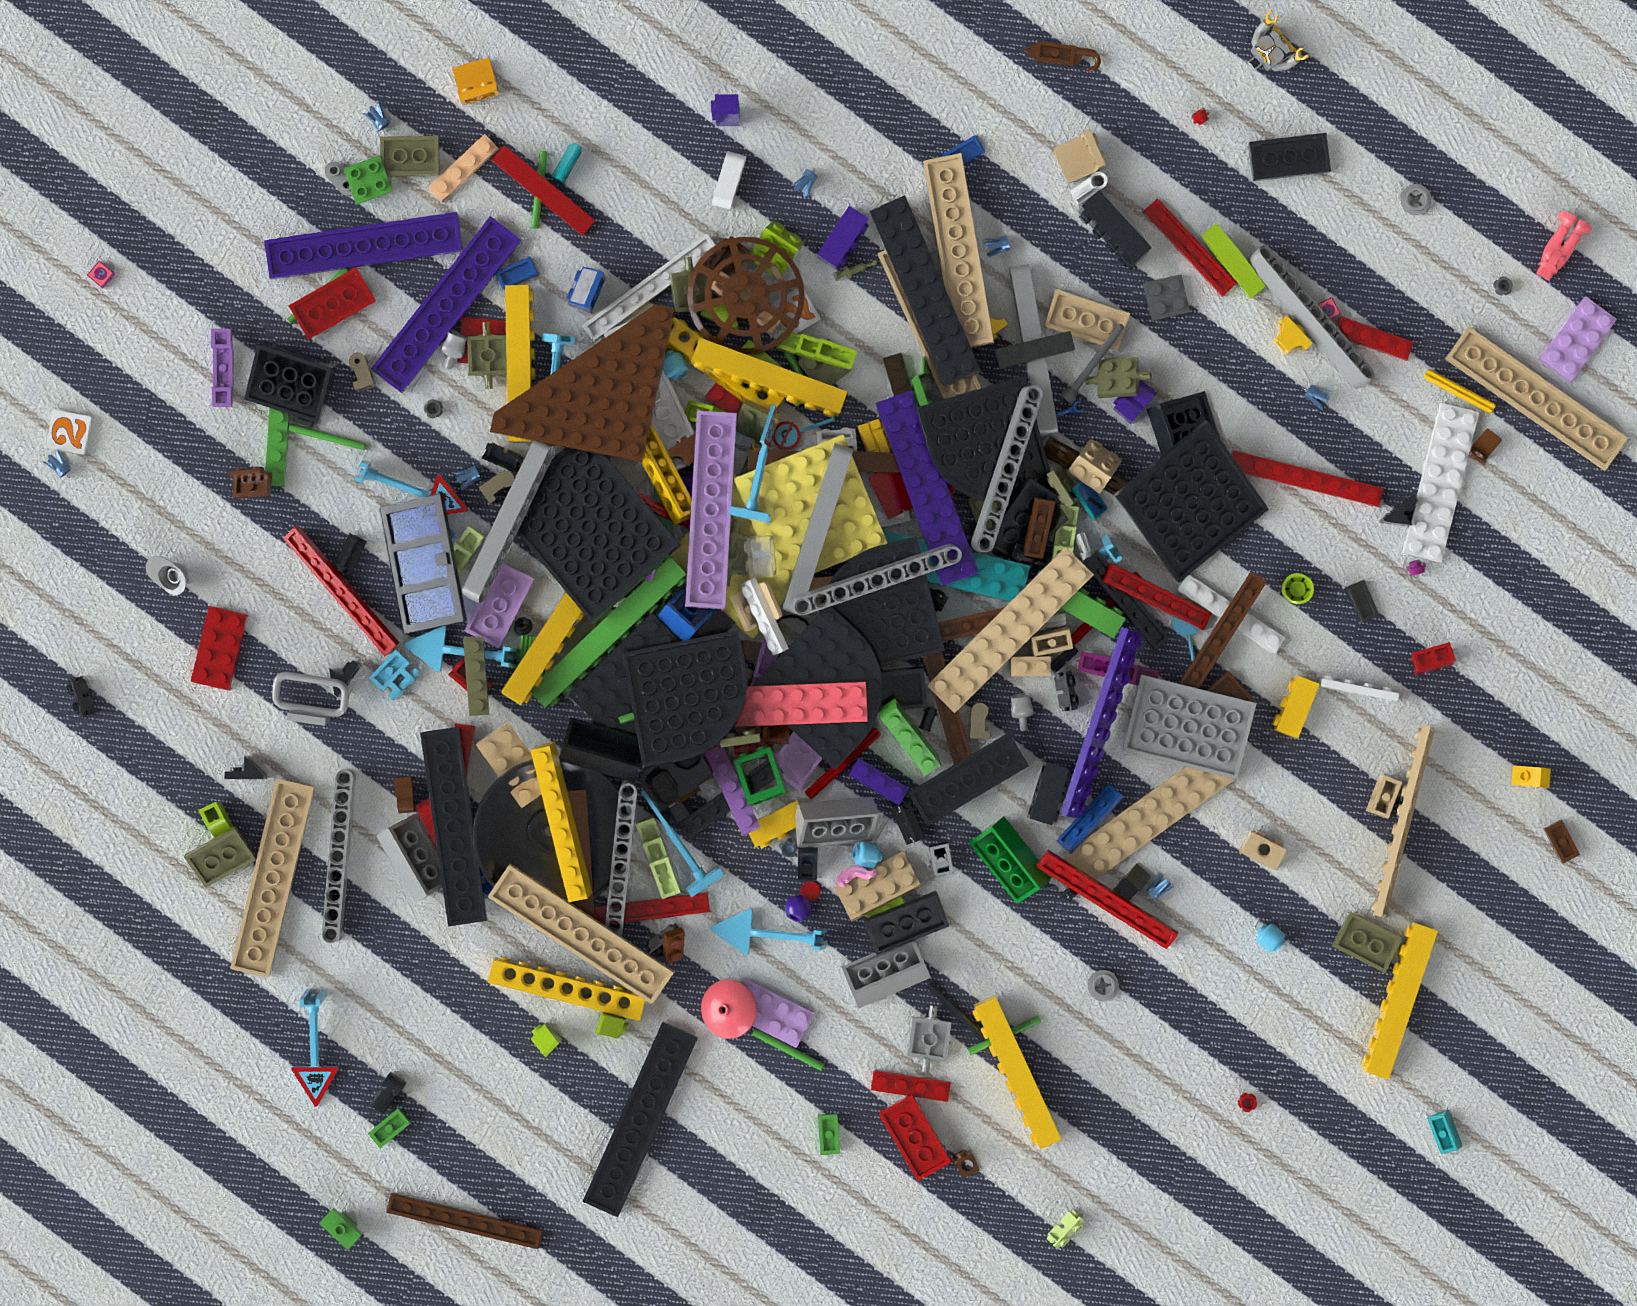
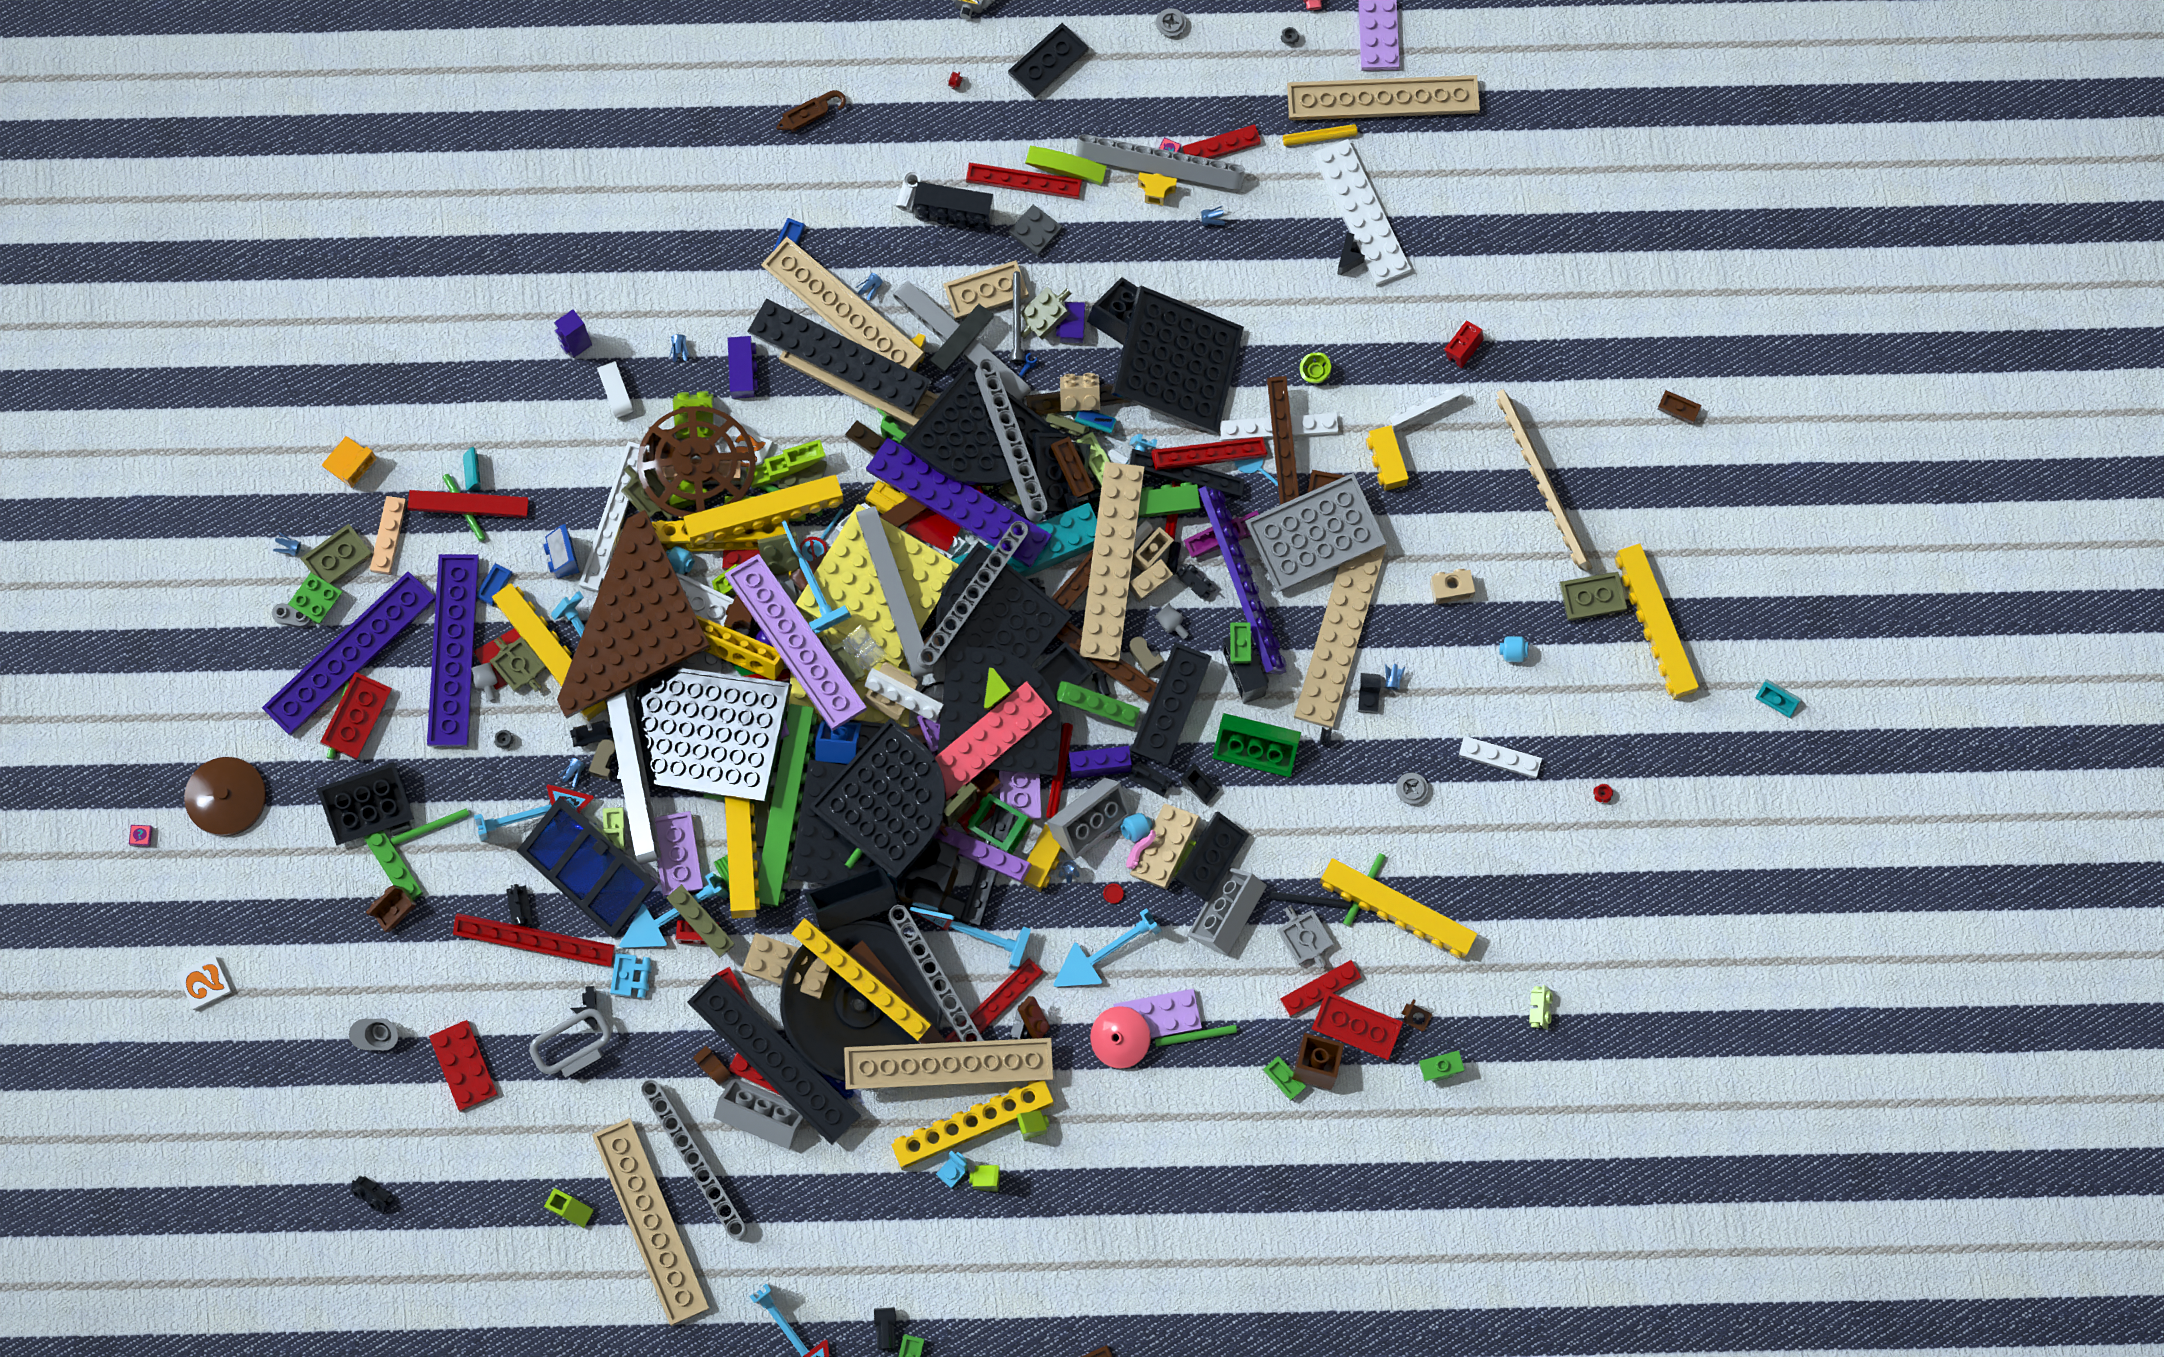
camera: 30 degrees left, 15 degrees down
flat silver piece [43,449,72,478] -> none
olive plate [184,826,256,888] -> none
medium lavender slope [211,329,234,407] -> none
black slope [224,756,267,779] -> none
dark tan leg [349,352,376,392] -> none
black plate [514,617,533,636] -> none
black plate [582,1021,698,1217] -> none
yellowish green slope [636,816,681,899] -> none
dark purple piece [785,895,812,922] -> none
black slope [798,847,818,880] -> none
olive piece [833,259,877,281] -> none
red plate [1037,850,1178,949] -> none
tan bracket [1053,129,1107,183] -> none
blue tile [1056,784,1123,854] -> none
red plate [1231,450,1384,508] -> none
pearl dark grey tile [1345,580,1379,623] -> none
tan brick [1366,775,1402,819] -> none
magenta plate [1406,560,1426,575] -> none
reddish brown bracket [1469,428,1502,465] -> none
yellow brick [1511,766,1551,788] -> none
none -> reddish brown dish [184,757,267,837]
none -> medium azure bracket [936,1151,968,1189]
none -> lime slope [984,668,1011,711]
none -> bright green plate [1230,623,1251,663]
none -> reddish brown brick [1292,1033,1344,1090]
none -> bright green brick [1418,1051,1465,1082]
none -> white plate [1458,736,1542,779]

